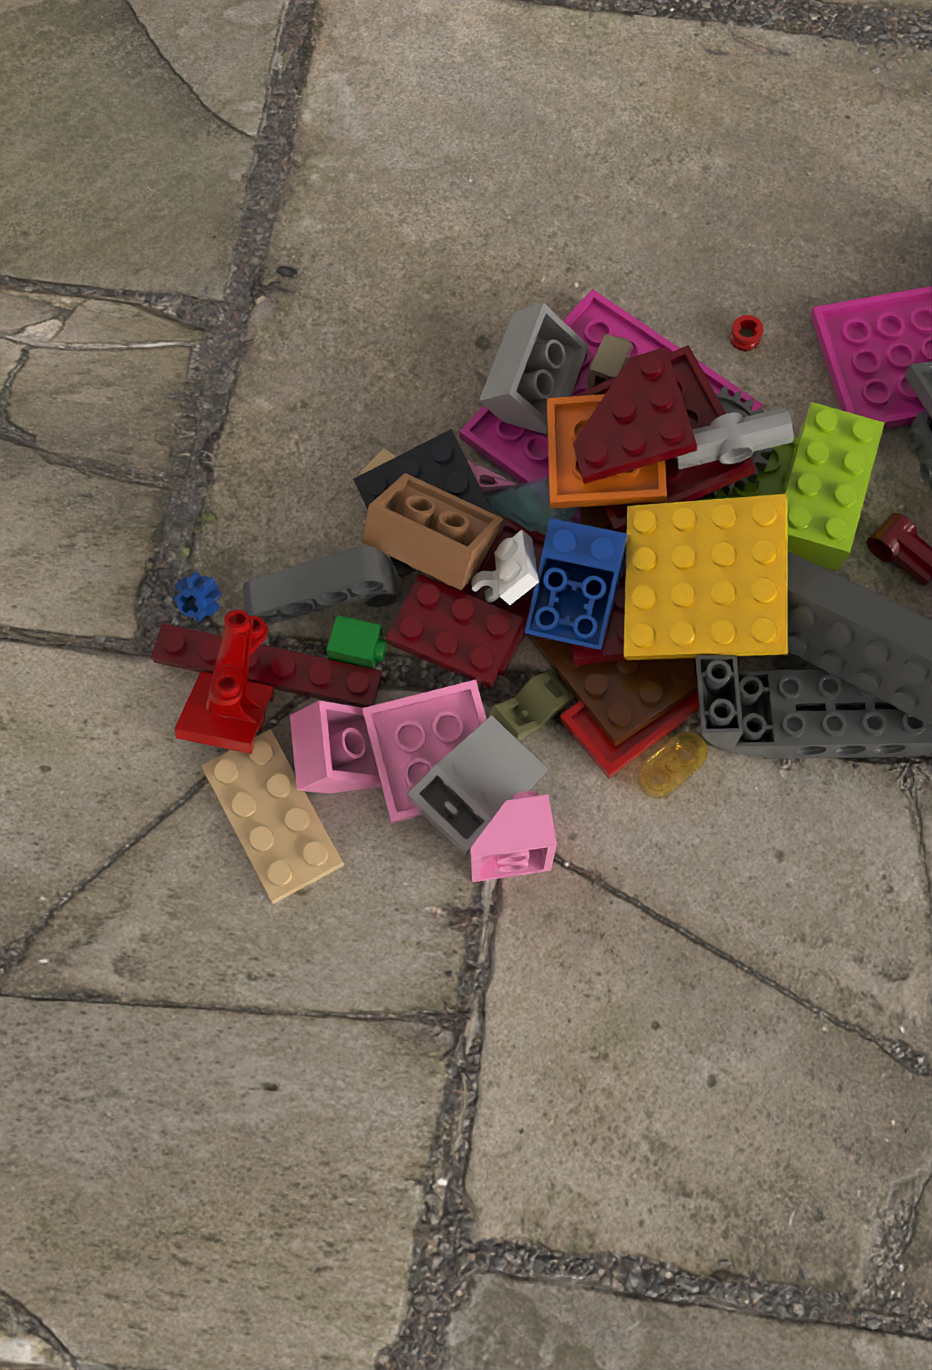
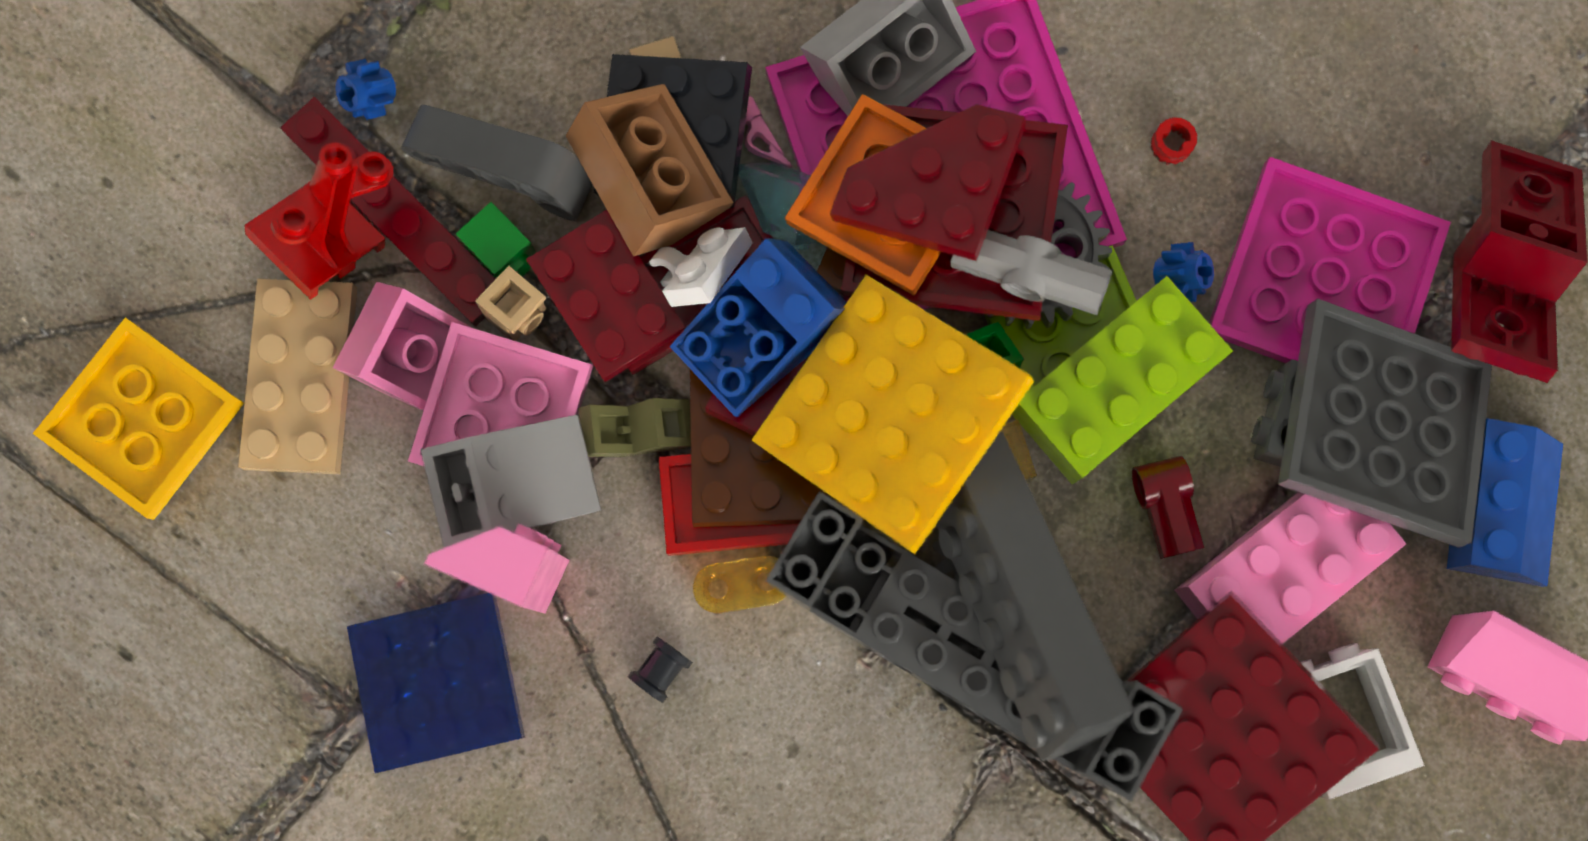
camera: 30 degrees right, 10 degrees up
dark tan brick [587,334,633,389] -> none
none -> yellow plate [33,317,245,520]
none -> clear blue plate [347,593,525,774]
none -> tan brick [475,266,547,341]
none -> black bush [627,636,693,703]
none -> blue gear [1153,242,1214,302]

